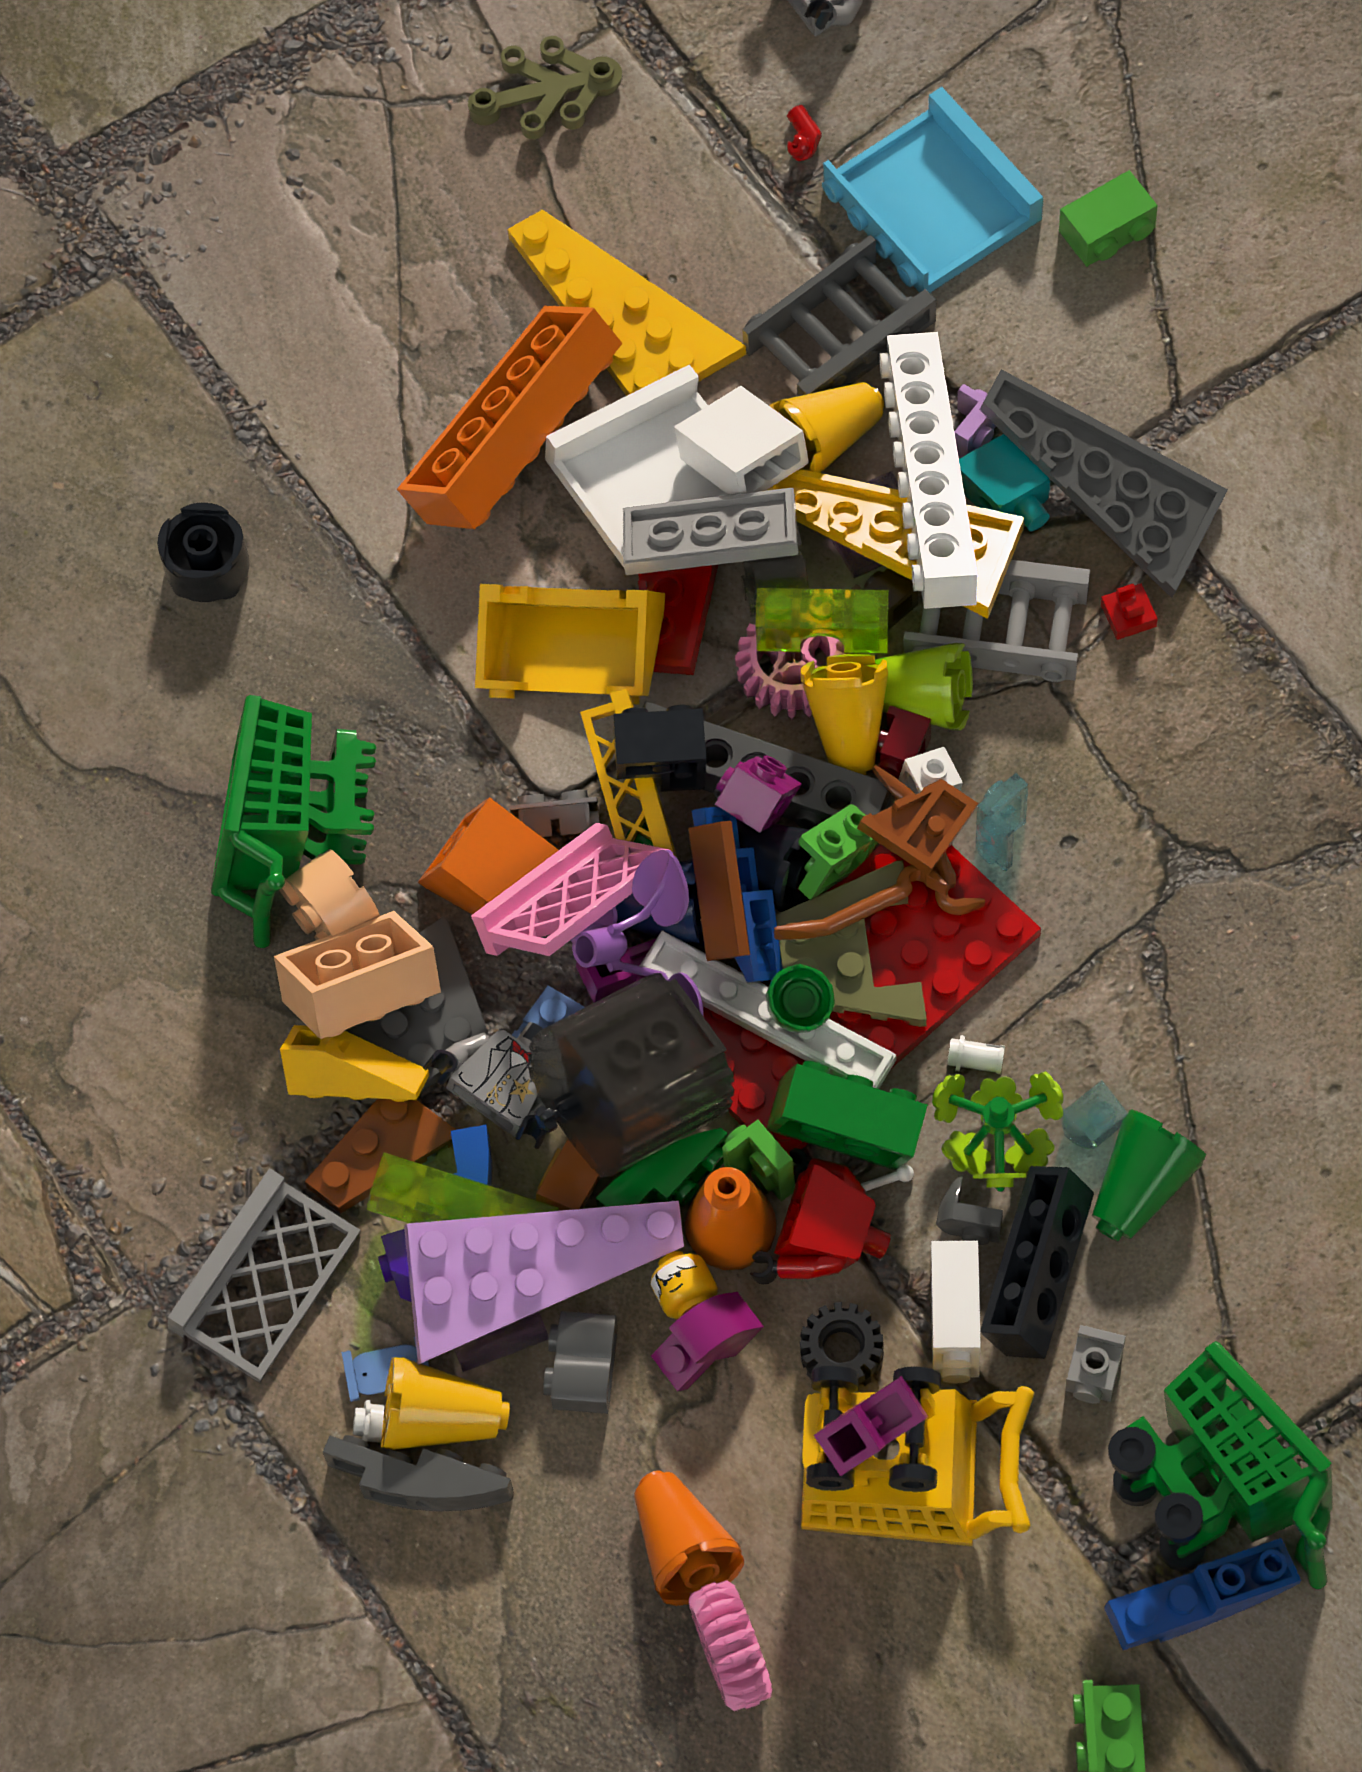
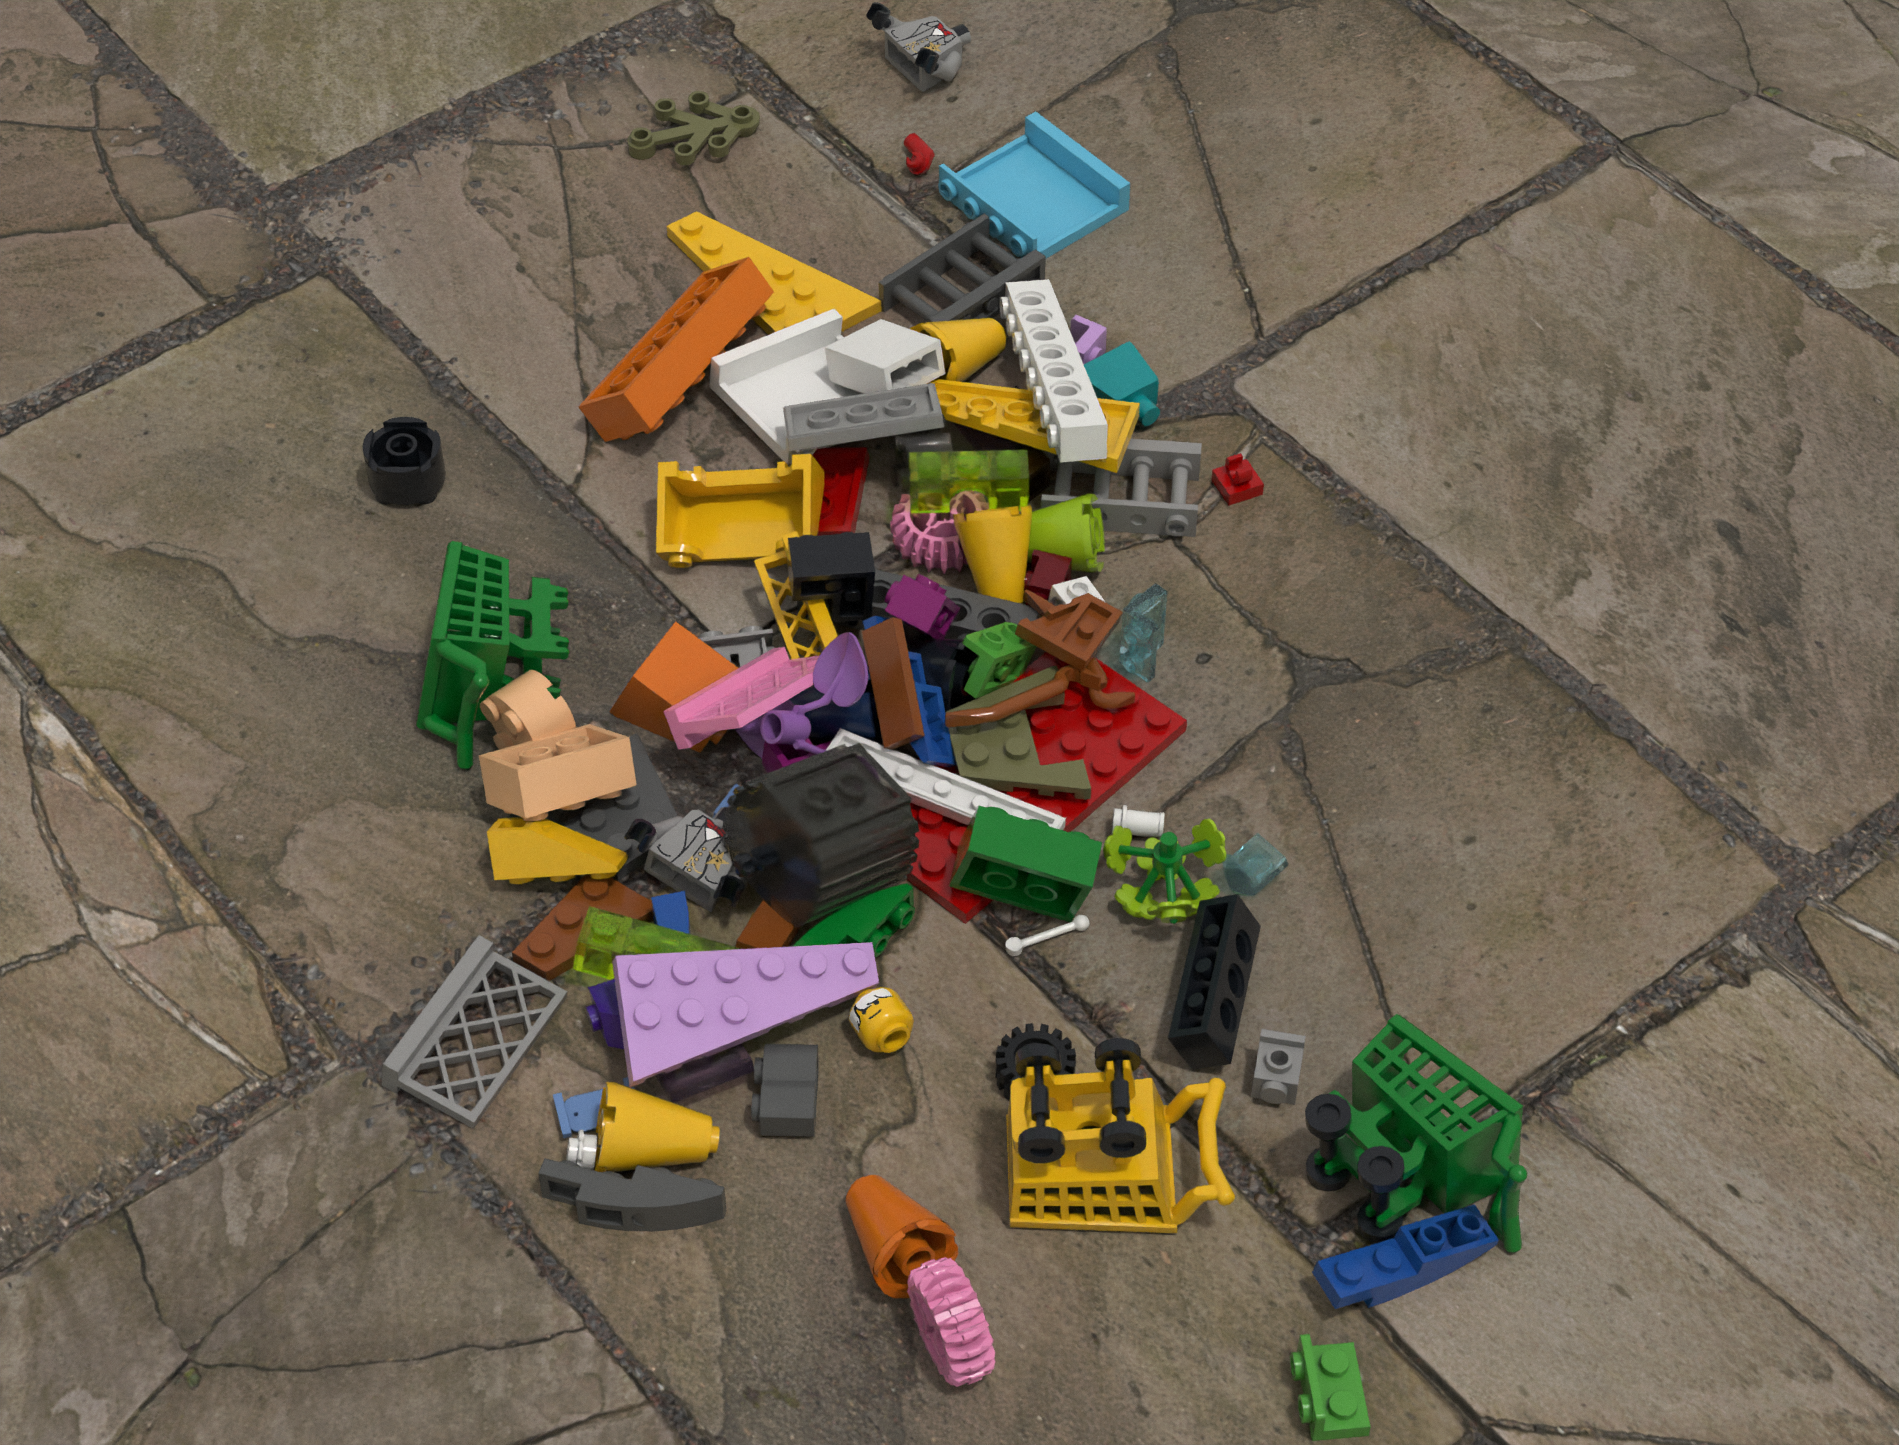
camera: 10 degrees left, 15 degrees down
magenta brick [651,1291,764,1392] -> none
orange cone [685,1167,776,1270] -> none
bright green bracket [722,1119,795,1202] -> none
red torso [750,1148,891,1285] -> none
green hair [765,964,835,1033] -> none
magenta brick [814,1376,928,1476] -> none
white brick [931,1241,980,1383] -> none
dark grey plate [936,1176,1003,1245] -> none
dark grey wing [980,369,1228,598] -> none
bright green brick [1059,170,1158,267] -> none
green cone [1092,1109,1207,1242] -> none

